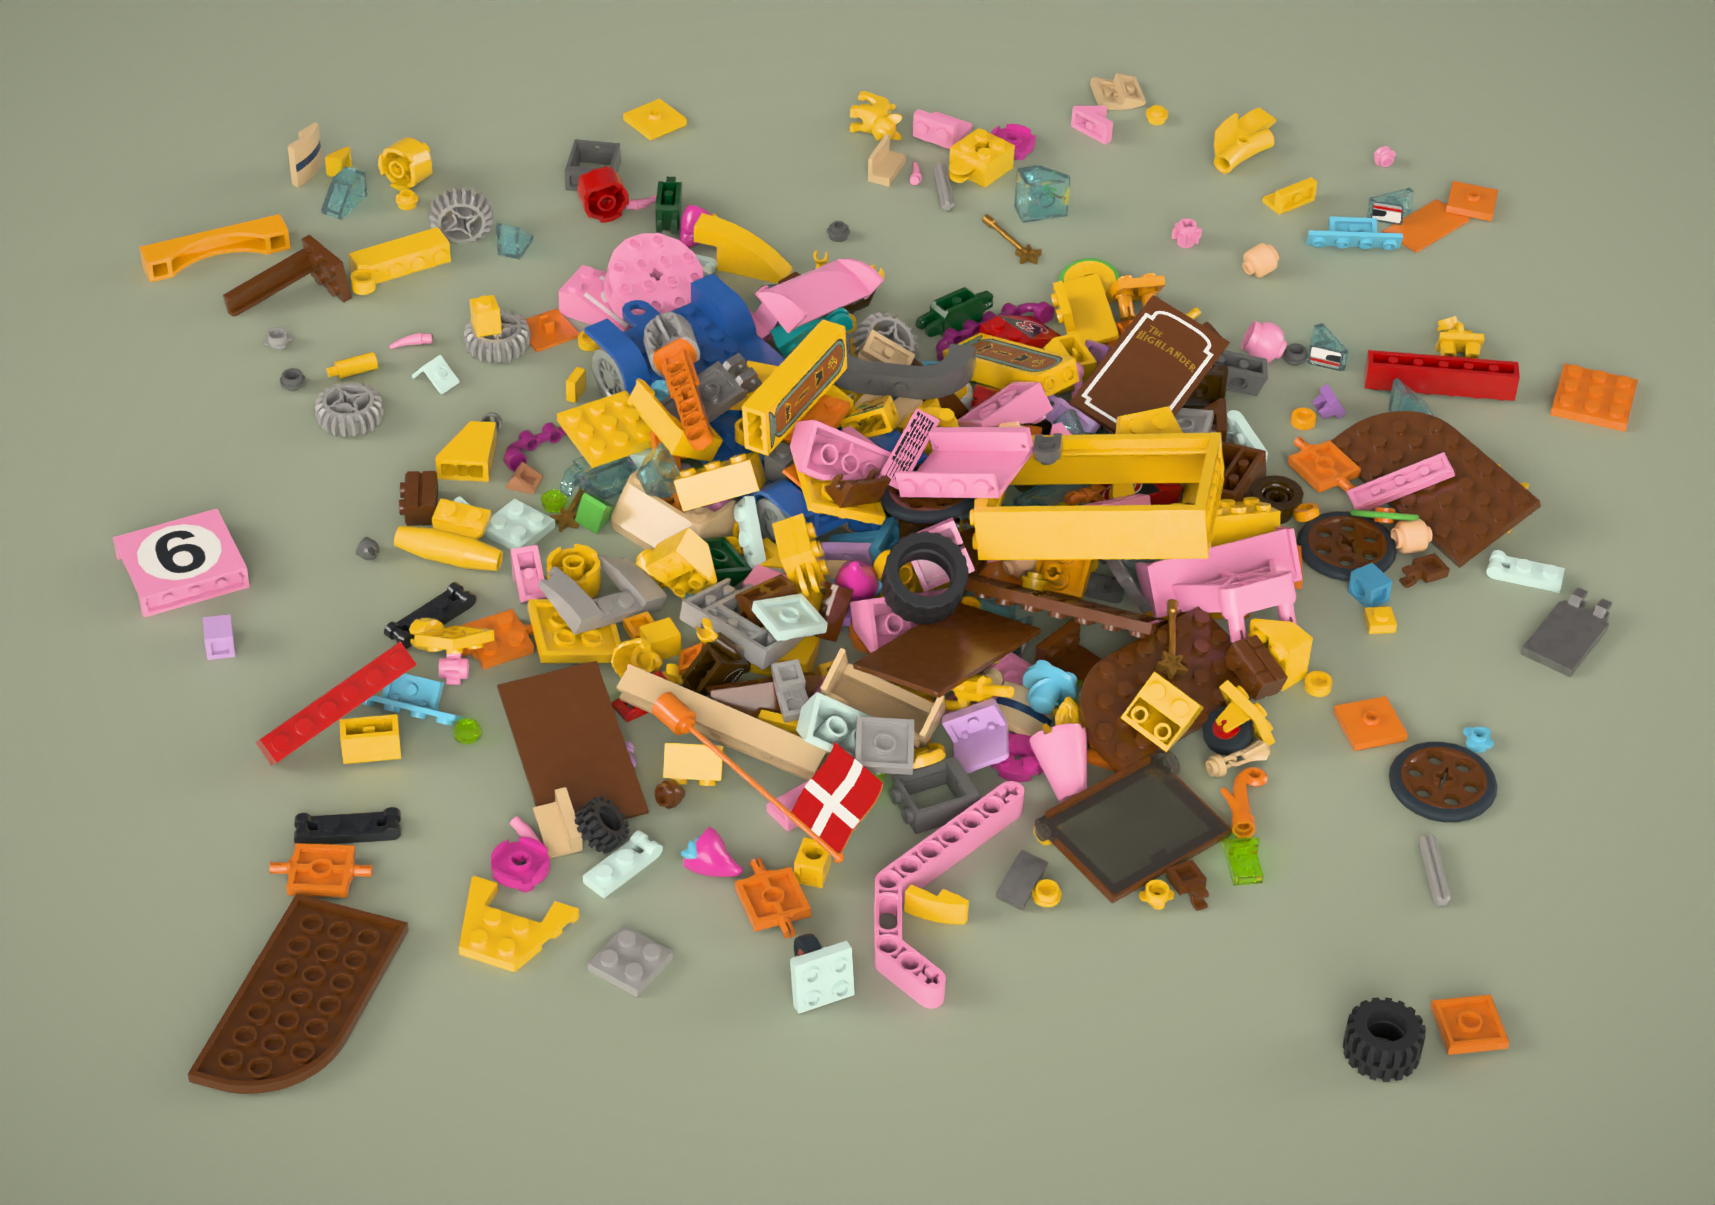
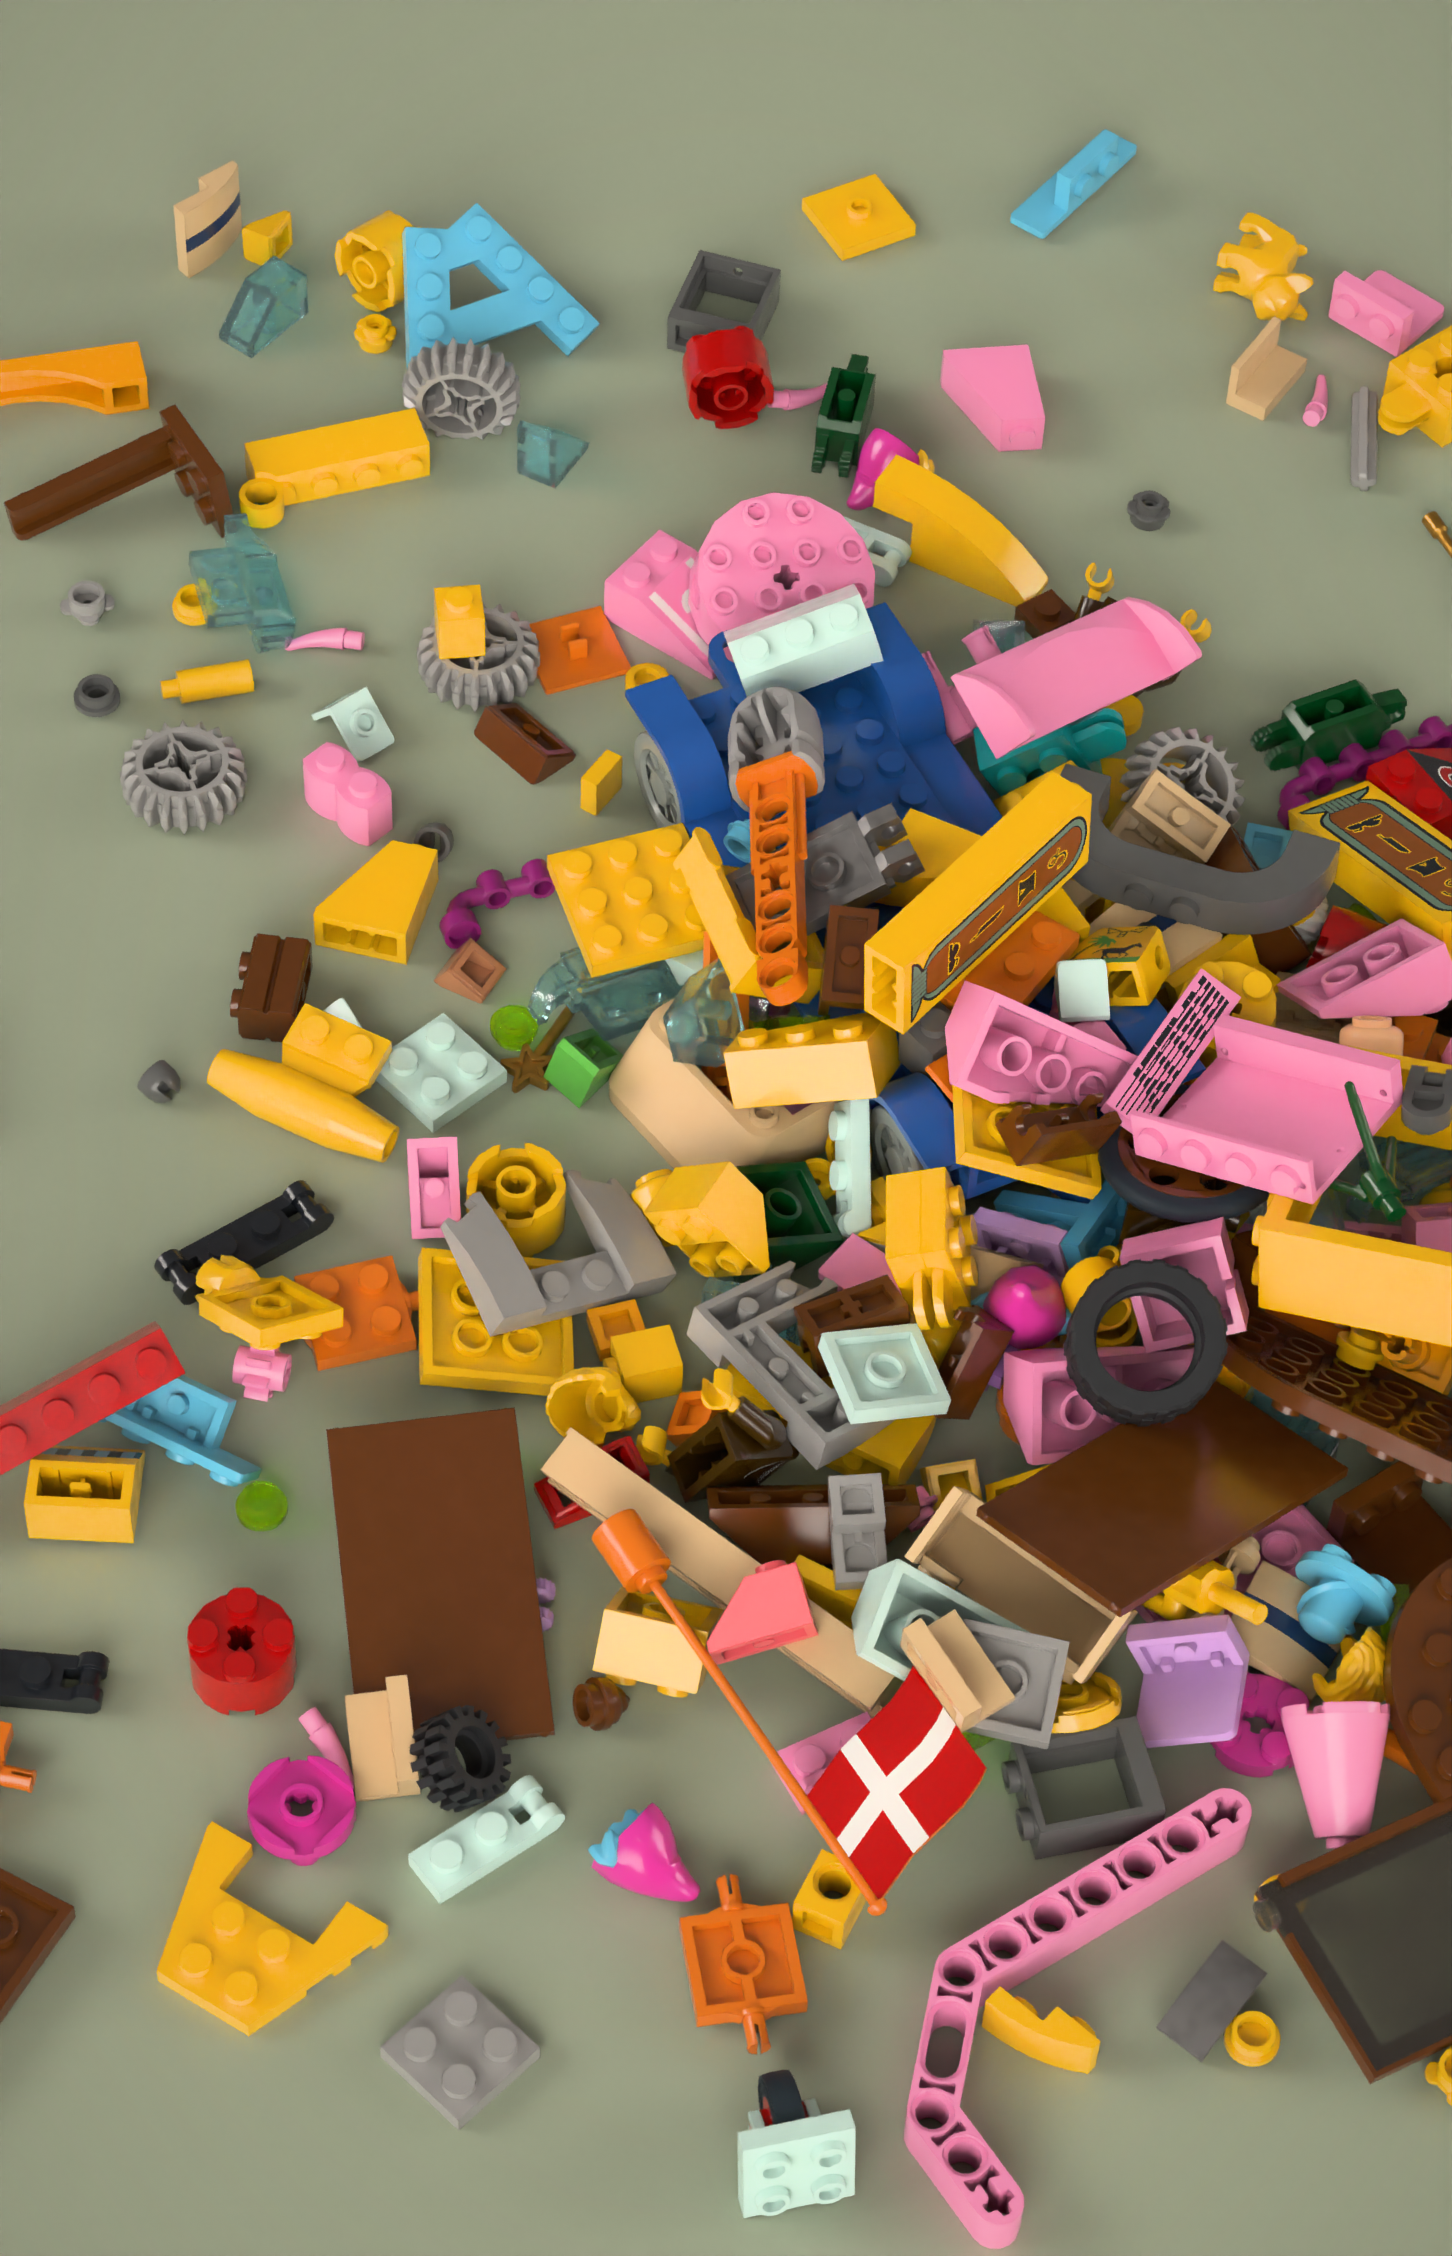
camera: 10 degrees right, 10 degrees up
none -> yellow plate [172,584,218,626]
none -> red brick [187,1587,297,1715]
none -> clear light blue plate [188,513,296,654]
none -> bright pink brick [303,742,393,846]
none -> medium azure plate [402,202,600,369]
none -> reddish brown slope [474,703,576,785]
none -> coral slope [706,1560,819,1665]
none -> light aqua slope [723,584,884,697]
none -> reddish brown panel [818,905,879,1016]
none -> tan panel [900,1609,1015,1733]
none -> bright pink slope [940,345,1045,452]
none -> medium azure bracket [1010,129,1137,239]
none -> light aqua slope [1054,959,1110,1022]
none -> dark green plant [1328,1081,1406,1222]

